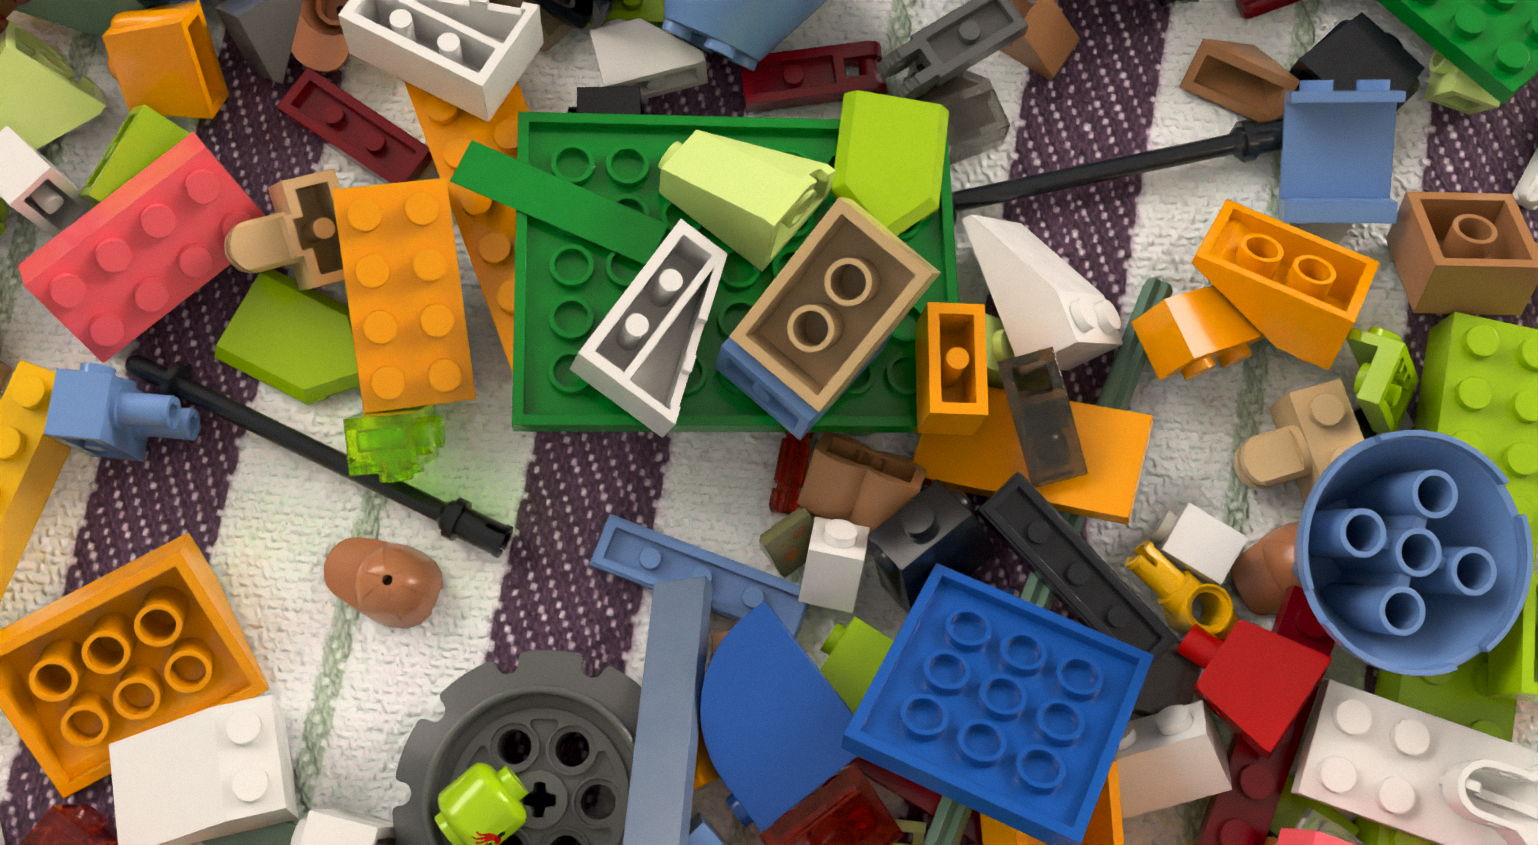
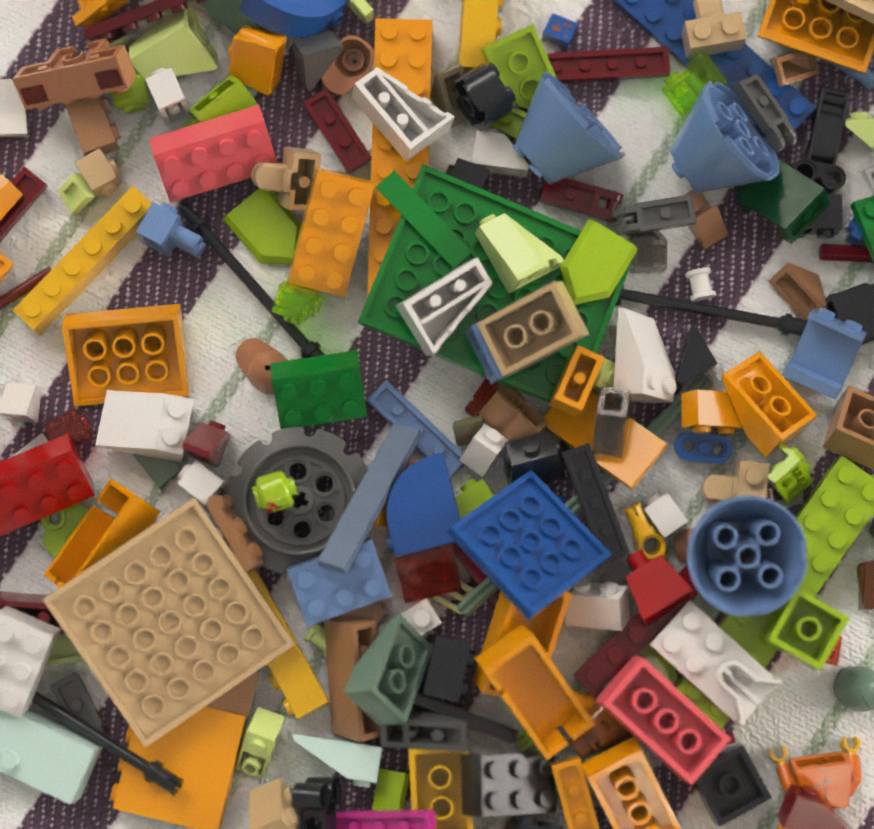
camera: 20 degrees right, 5 degrees up
none -> dark red slope [181,420,231,467]
none -> green brick [271,350,367,429]
none -> blue plate [674,432,733,464]
none -> black slope [675,327,718,387]
none -> white bush [685,267,716,302]

